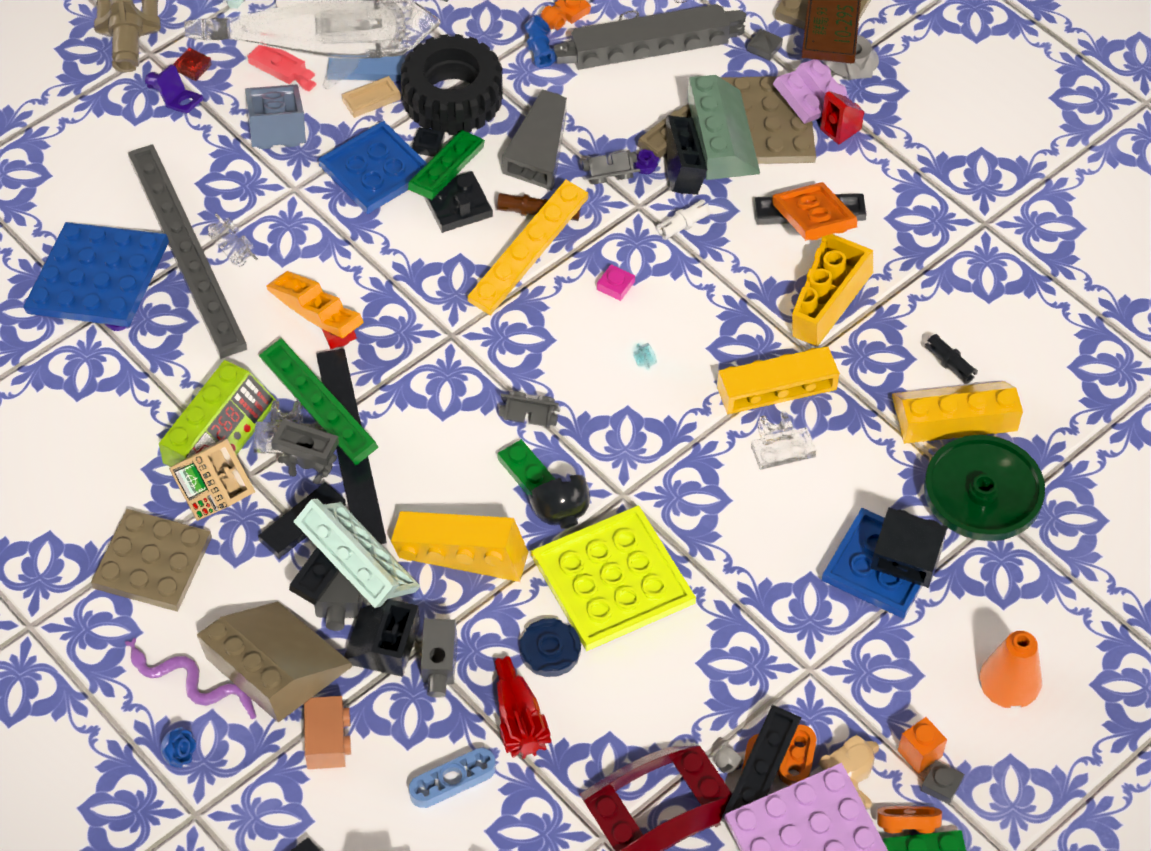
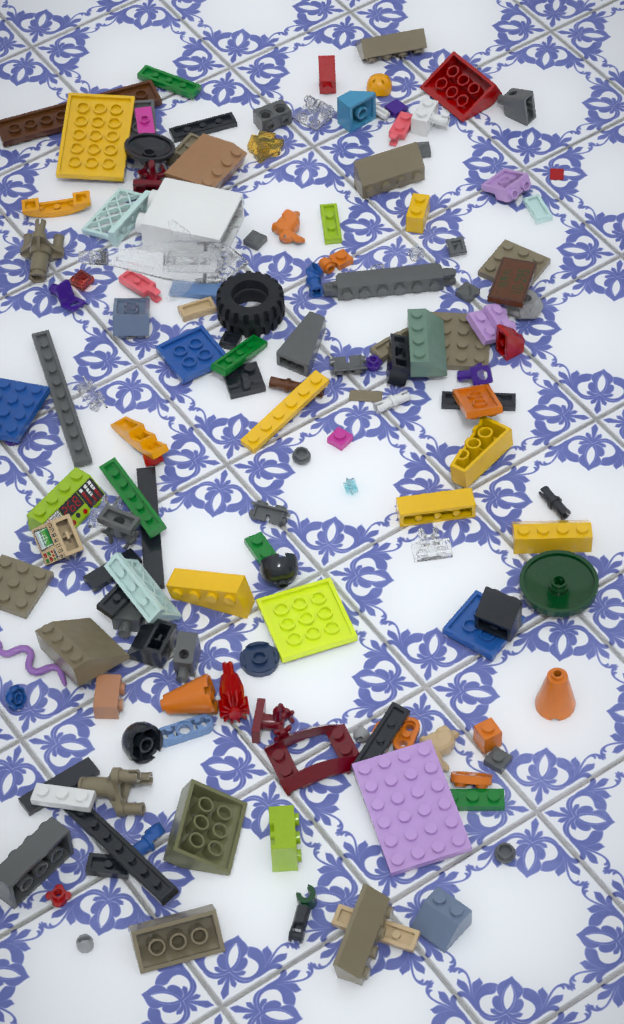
camera: 10 degrees right, 5 degrees down
none -> black cylinder [121,721,163,764]
none -> orange cone [160,674,218,715]
none -> dark red piece [251,698,295,744]
none -> dark grey plate [292,447,311,464]
none -> dark tan sticker [349,390,383,402]
none -> dark purple bracket [457,363,493,386]

